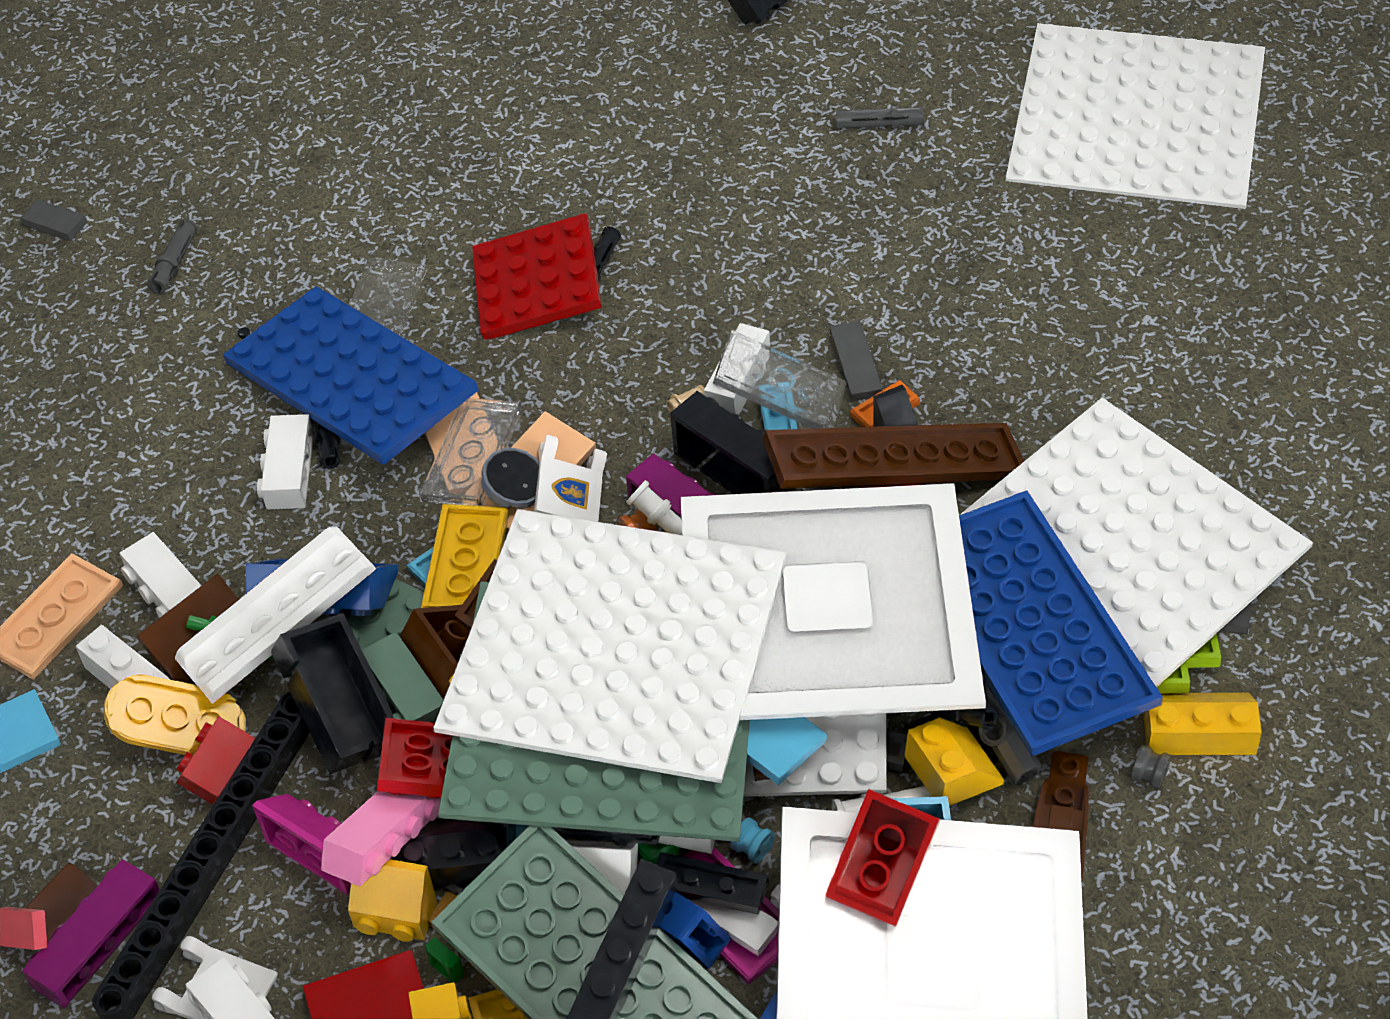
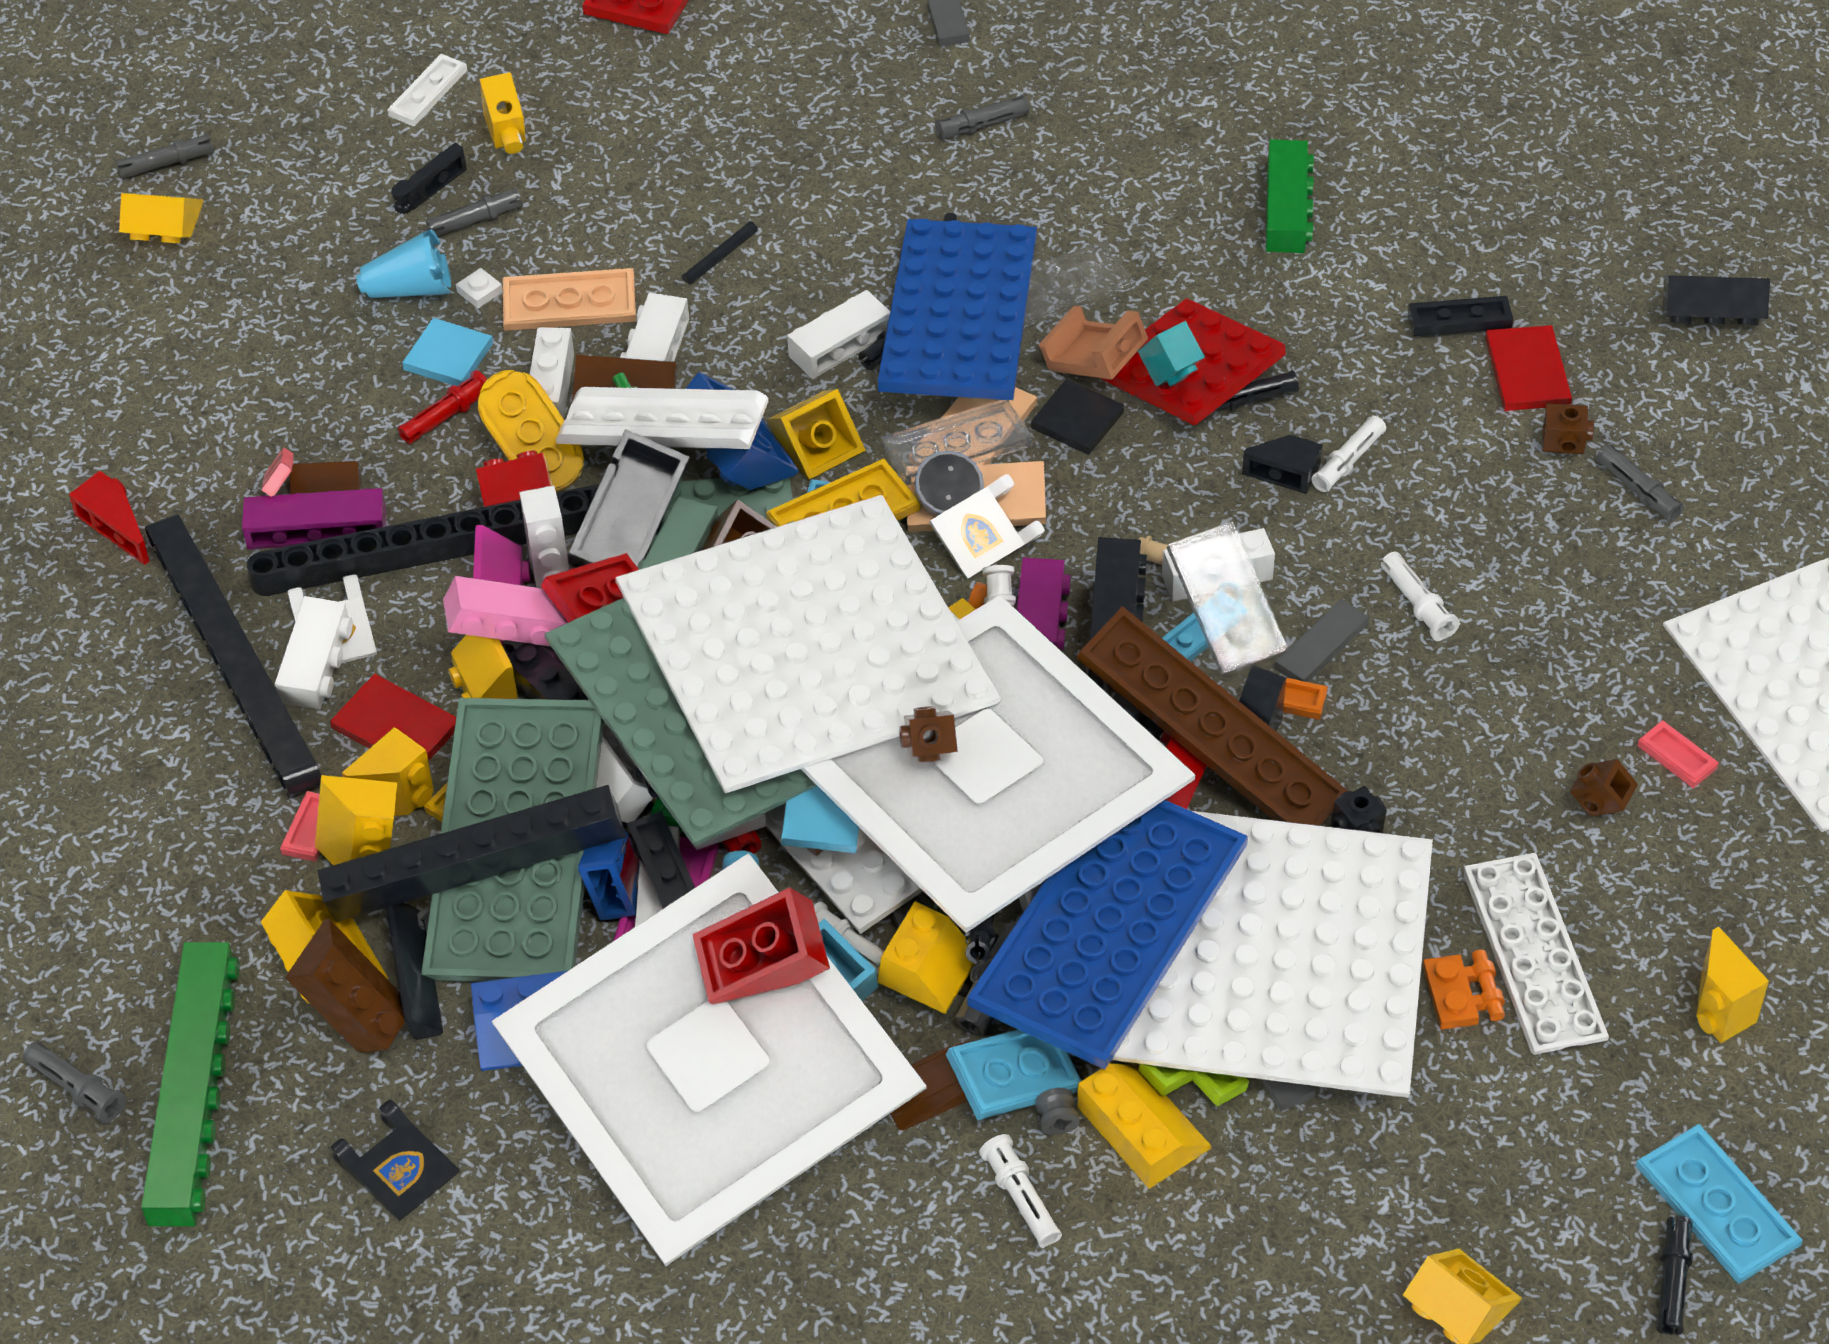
camera: 50 degrees right, 0 degrees up
none -> red pin [397,370,487,445]
none -> white brick [519,486,569,588]
none -> black bar [682,221,758,285]
none -> yellow slope [767,389,866,480]
none -> reddish brown brick [899,706,958,762]
none -> medium azure tile [946,1029,1082,1120]
none -> white pin [979,1134,1062,1248]
none -> black tile [1031,379,1124,455]
none -> nougat panel [1039,306,1148,380]
none -> teal brick [1138,321,1205,387]
none -> black slope [1242,435,1323,494]
none -> green brick [1266,139,1314,253]
none -> white pin [1311,415,1386,492]
none -> black brick [1331,786,1387,833]
none -> white pin [1381,551,1460,641]
none -> black plate [1408,296,1513,337]
none -> orange plate [1422,950,1505,1030]
none -> white plate [1464,853,1609,1055]
none -> red tile [1485,325,1572,411]
none -> reddish brown brick [1542,403,1594,454]
none -> reddish brown brick [1570,759,1638,816]
none -> coral tile [1637,720,1719,789]
none -> yellow slope [1696,927,1769,1043]

